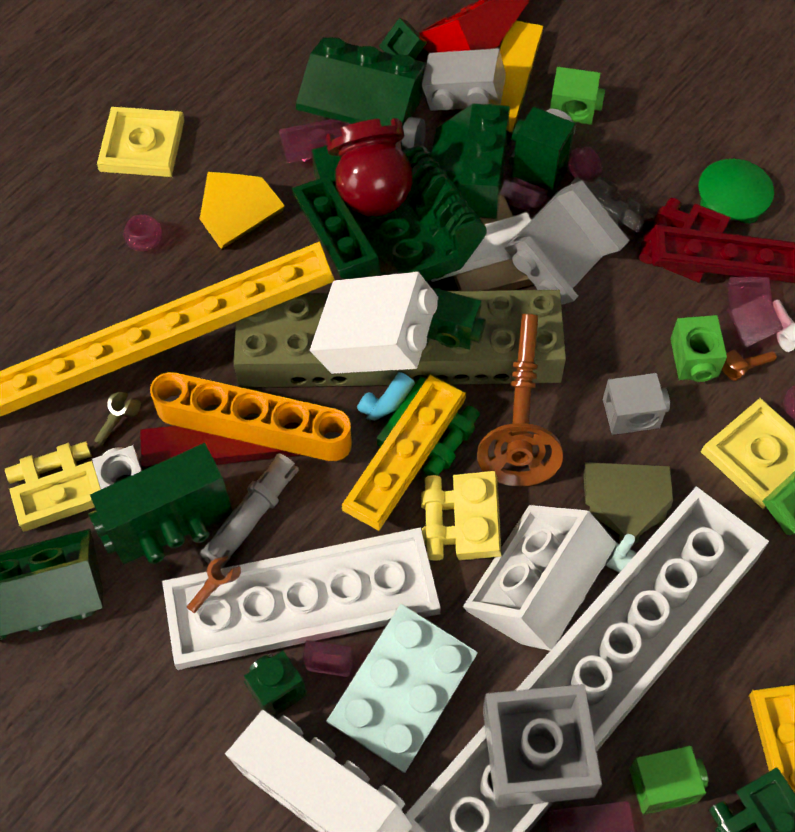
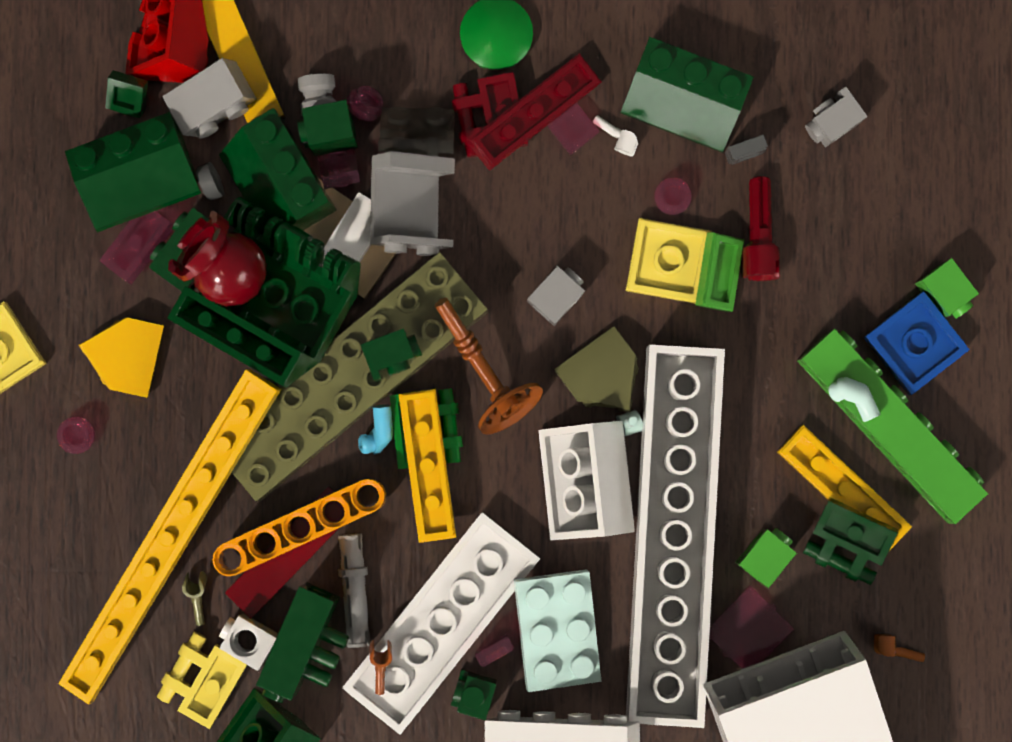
camera: 40 degrees left, 25 degrees up
white brick [310,272,438,374] -> none
light yellow plate [421,471,502,561] -> none
light grey brick [483,684,602,808] -> none
bright green brick [550,67,605,125] -> none
bright green brick [670,315,727,382] -> none
dark orange hand [722,349,777,381] -> none
clear pink plate [727,292,783,347] -> none

